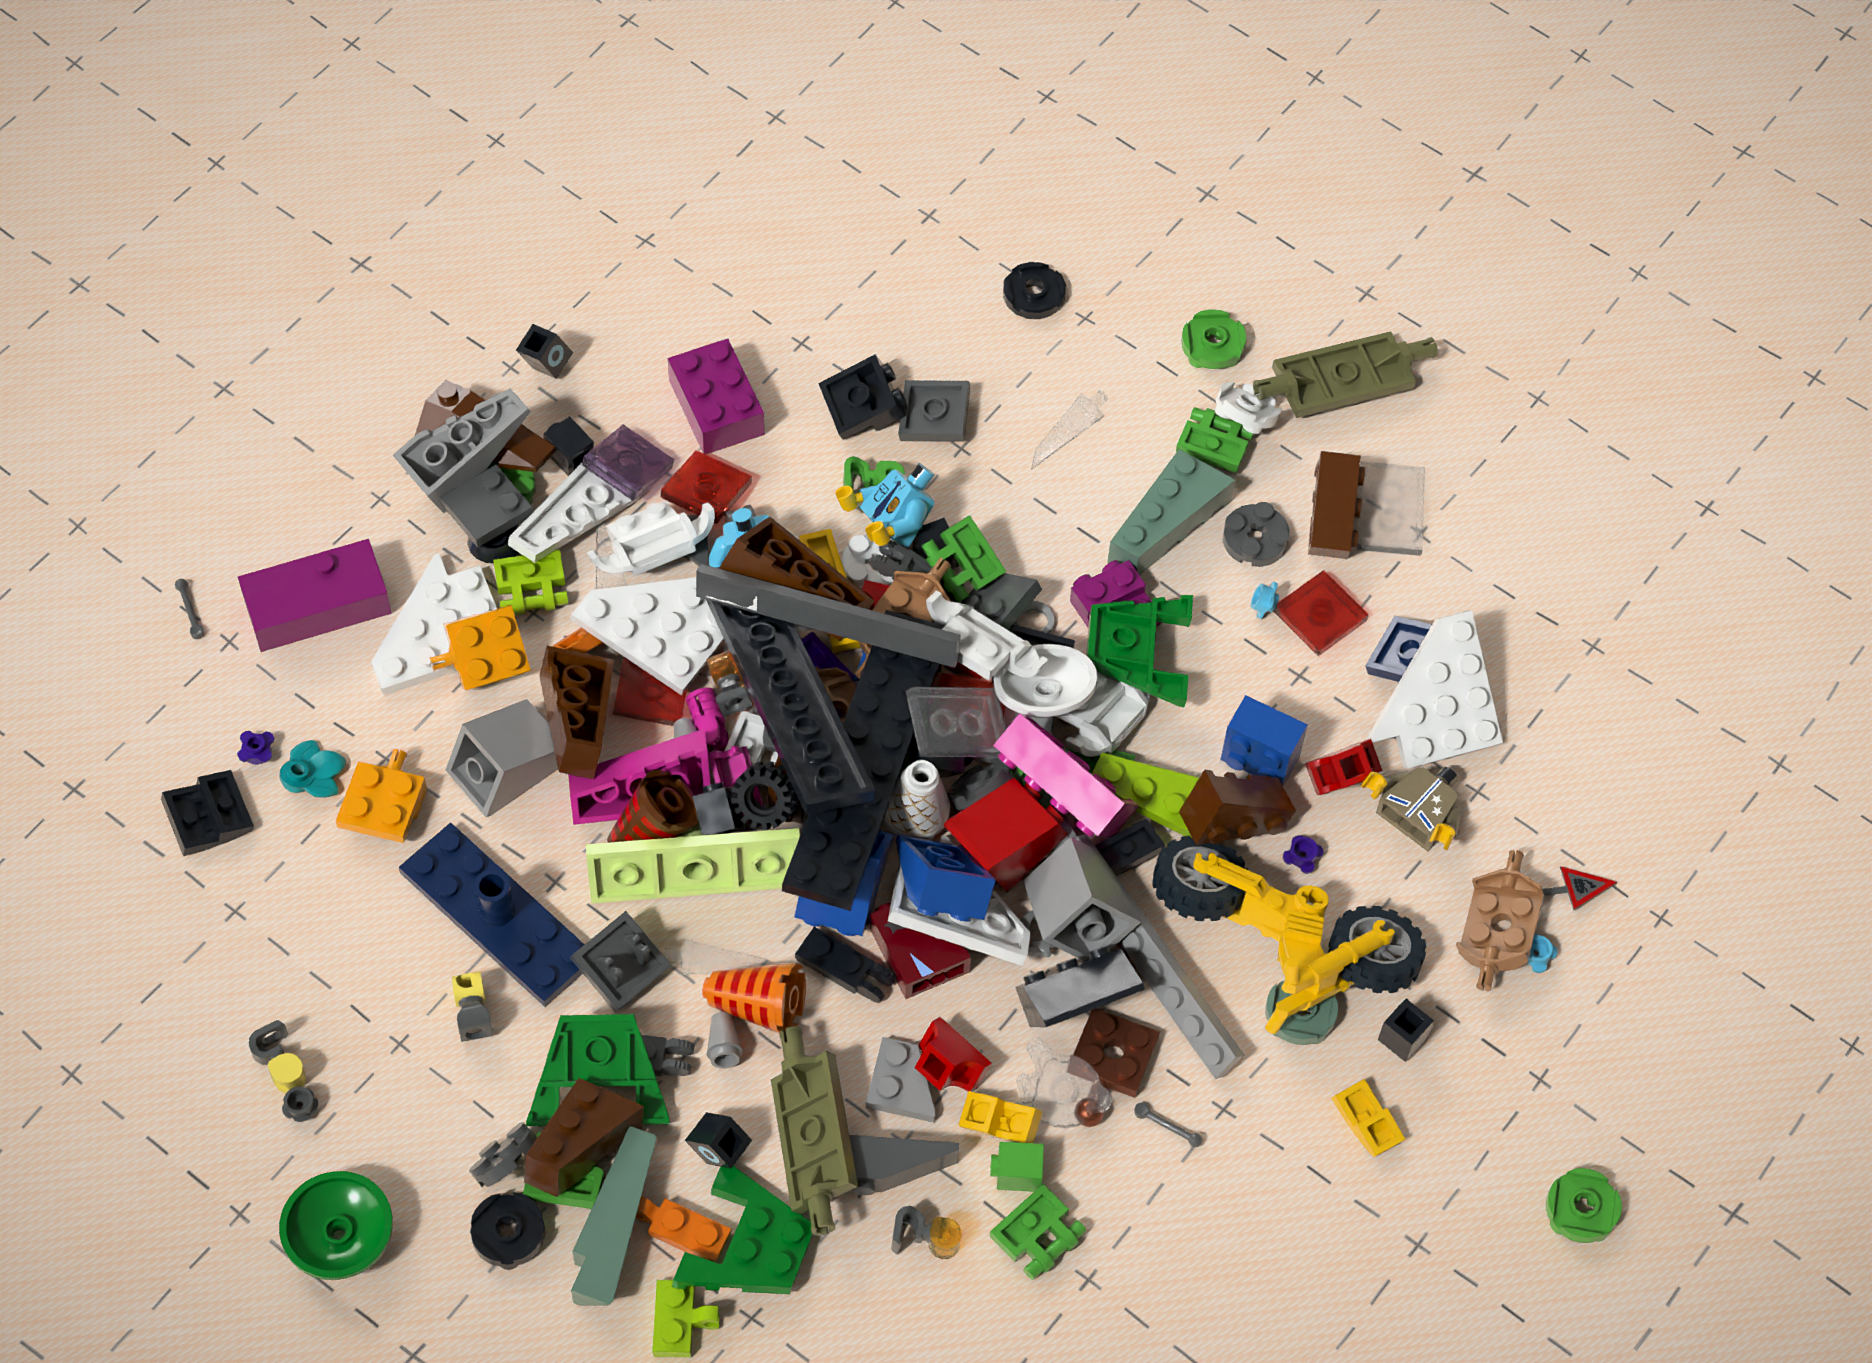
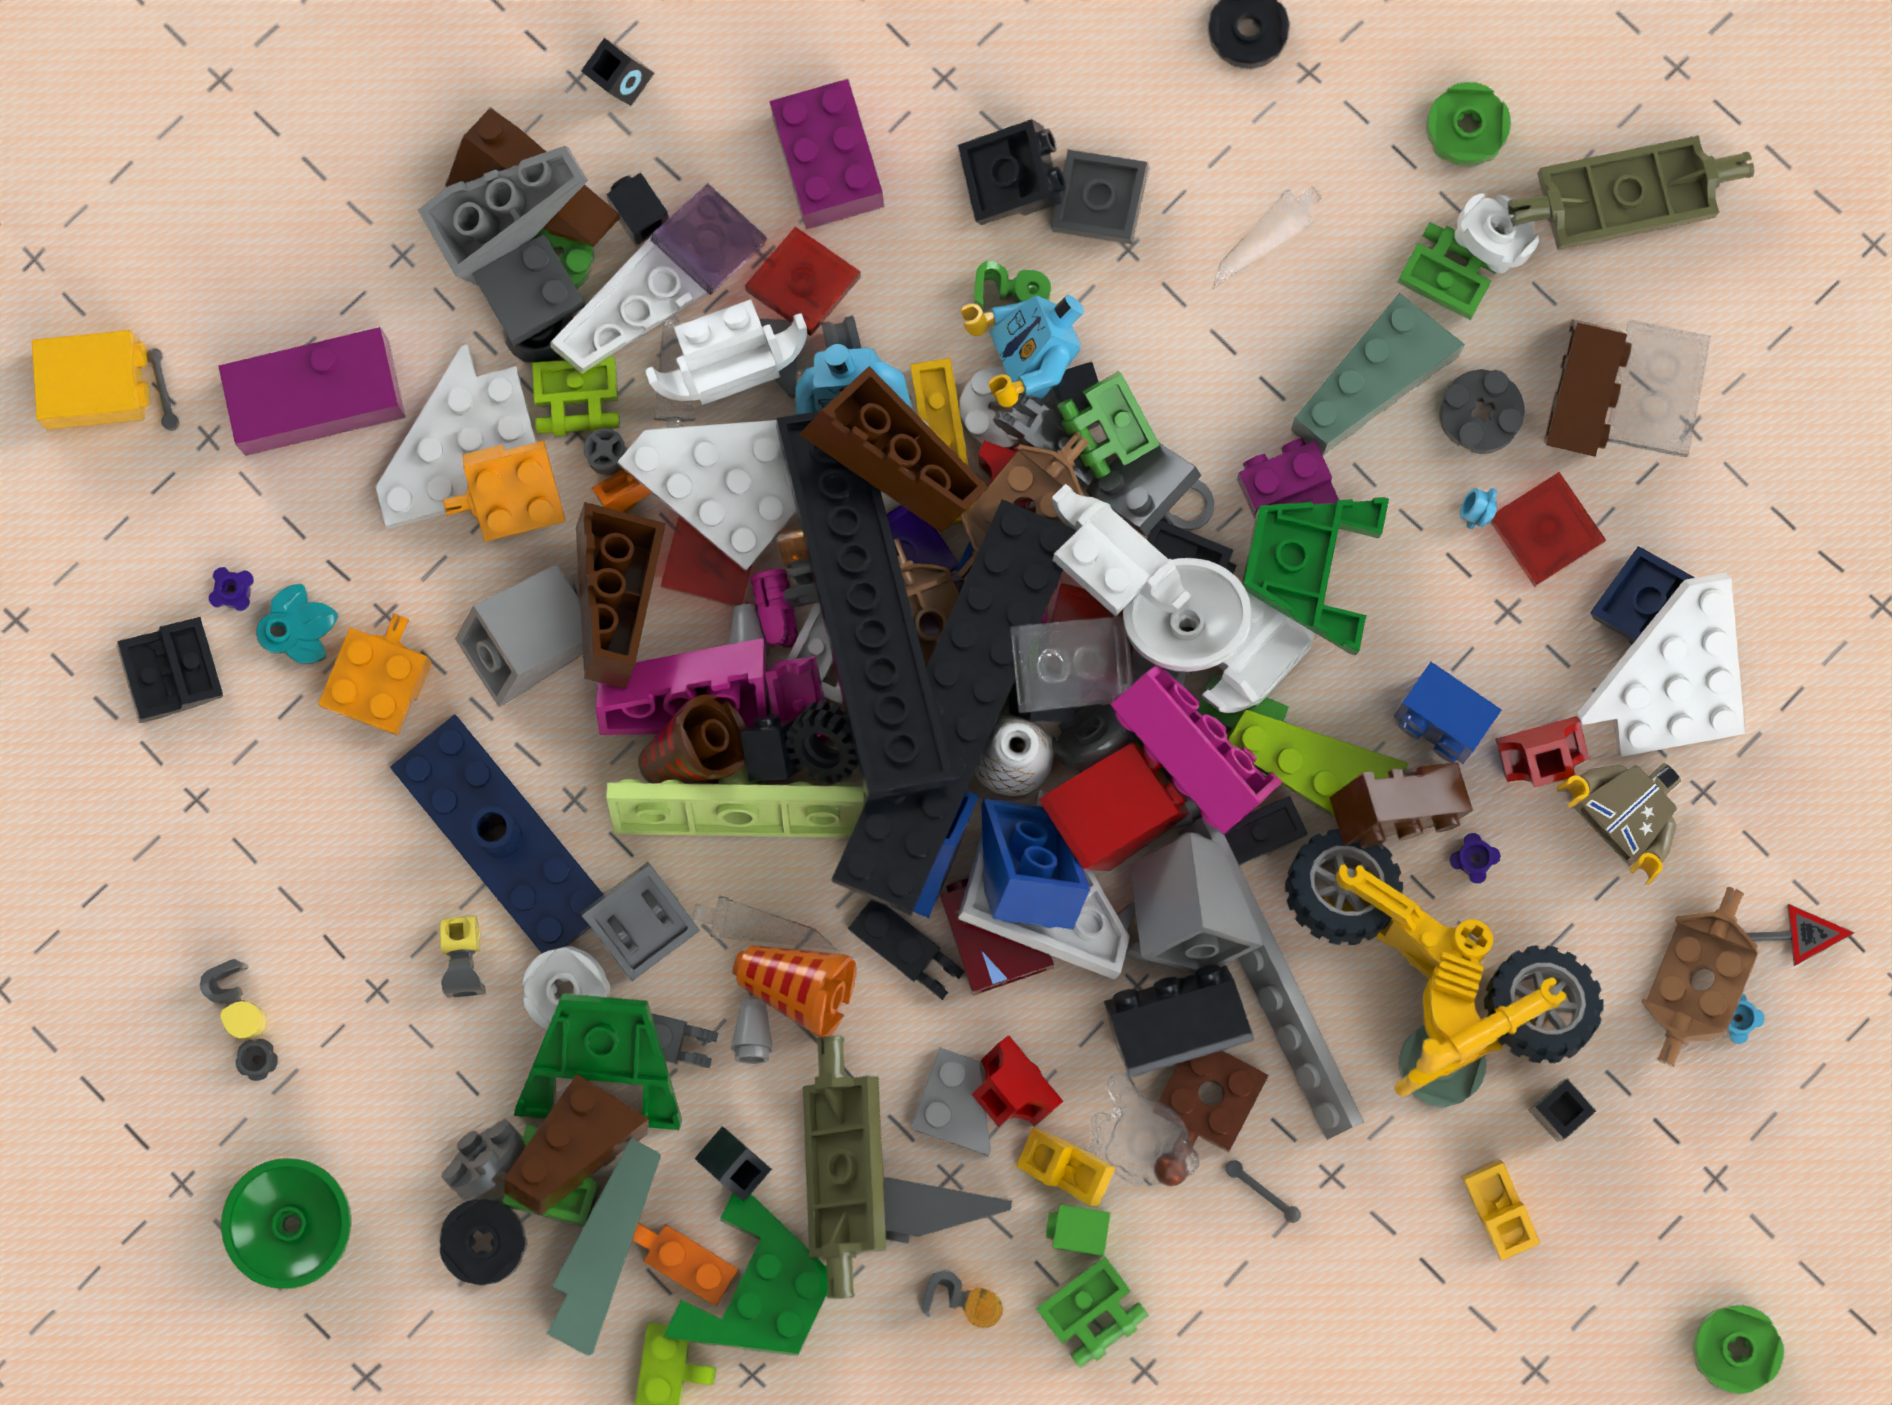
camera: 15 degrees right, 20 degrees up
dark grey tile [696,564,961,668] -> none
none -> yellow brick [31,330,150,430]
none -> white plate [523,946,611,1030]
none -> dark grey wheel [584,428,627,476]

